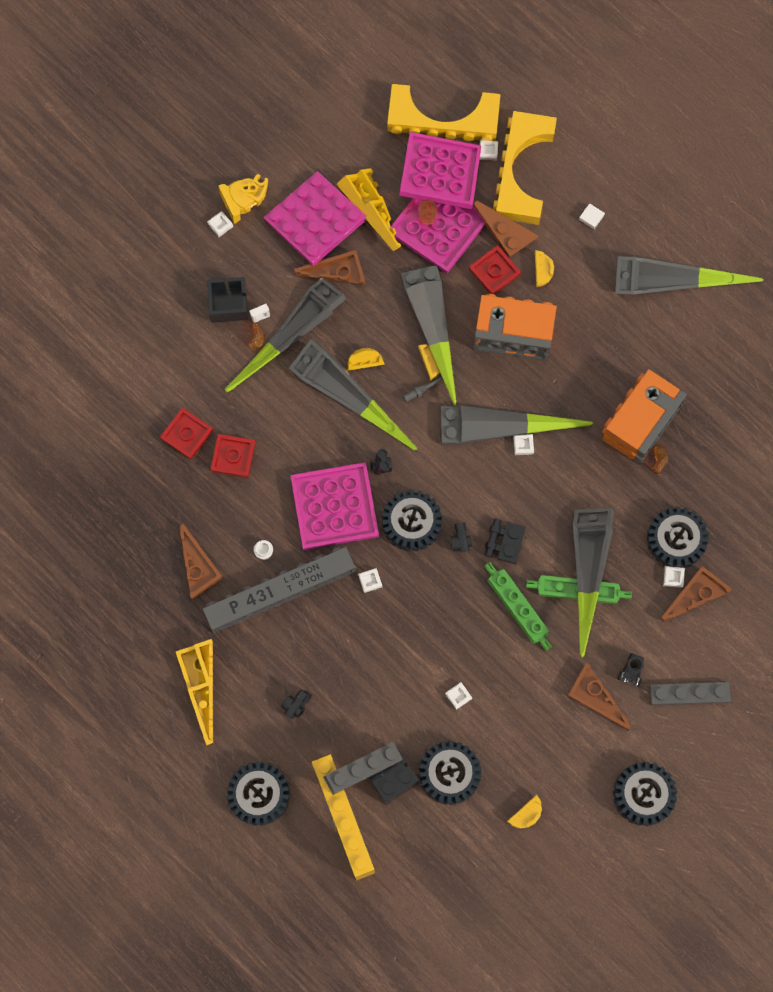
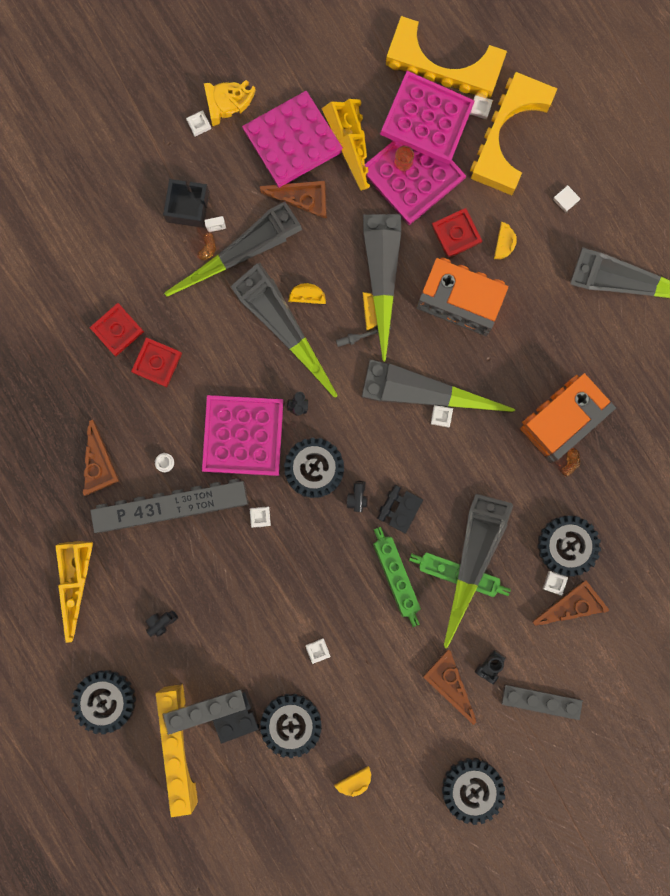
camera: 15 degrees right, 10 degrees up
dark orange wing [473,201,538,257] -> none

